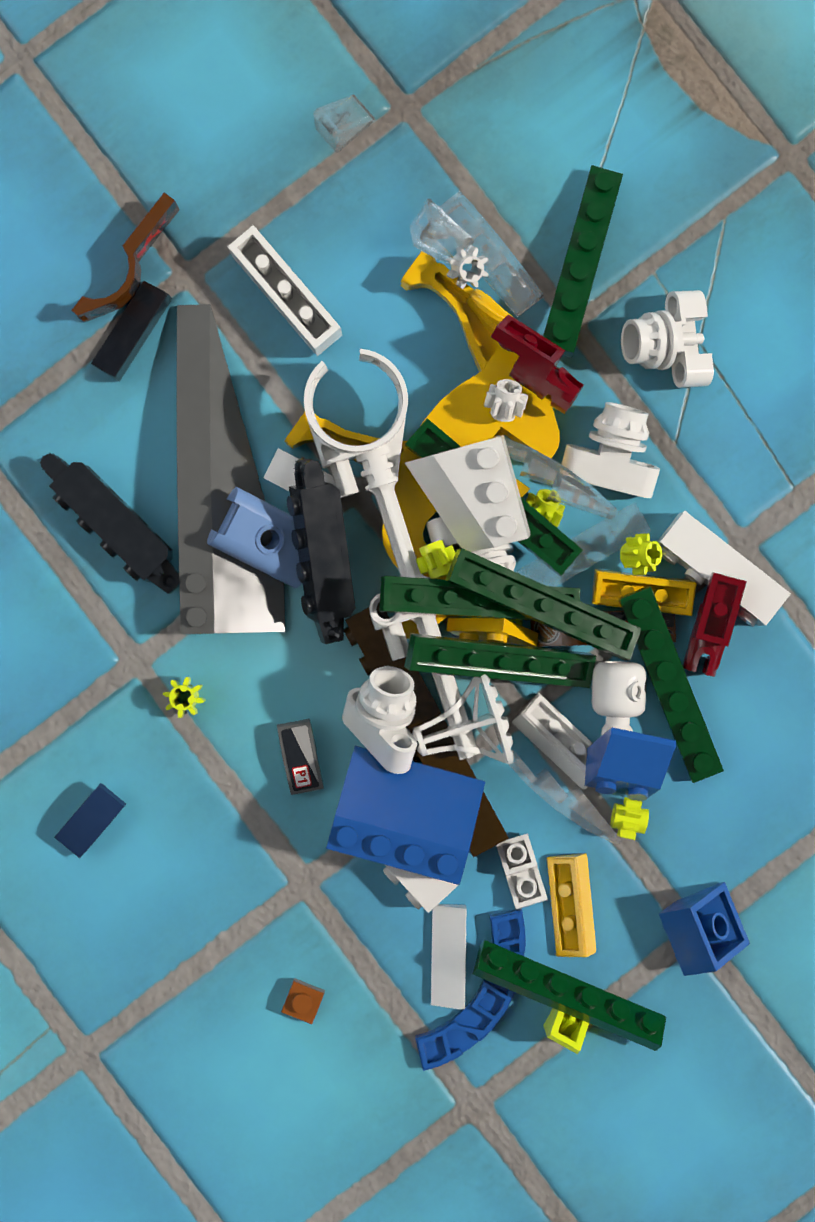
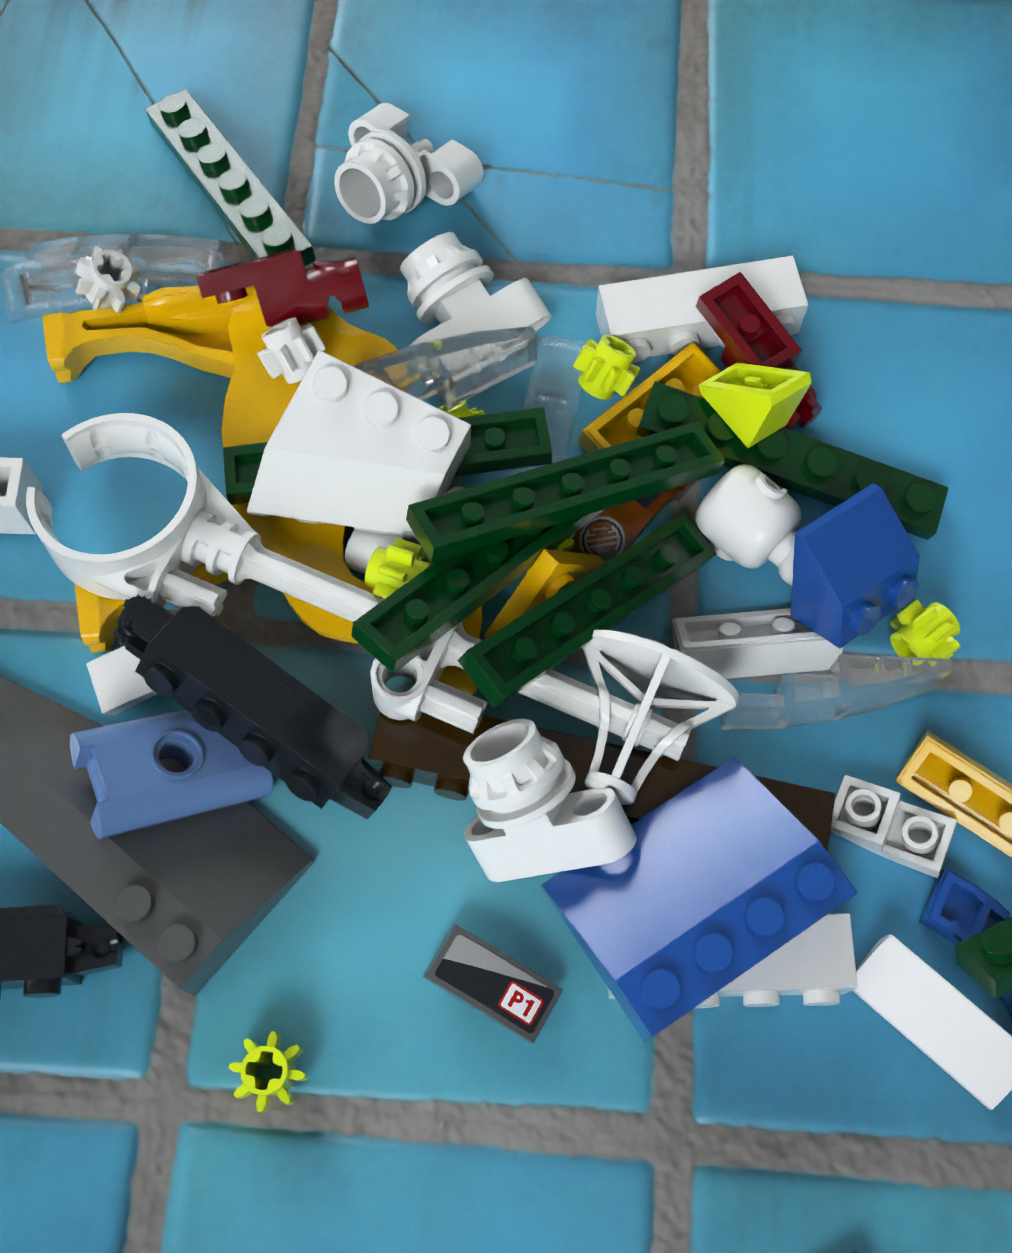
camera: 50 degrees left, 20 degrees down
none -> neon yellow slope [699,362,812,448]

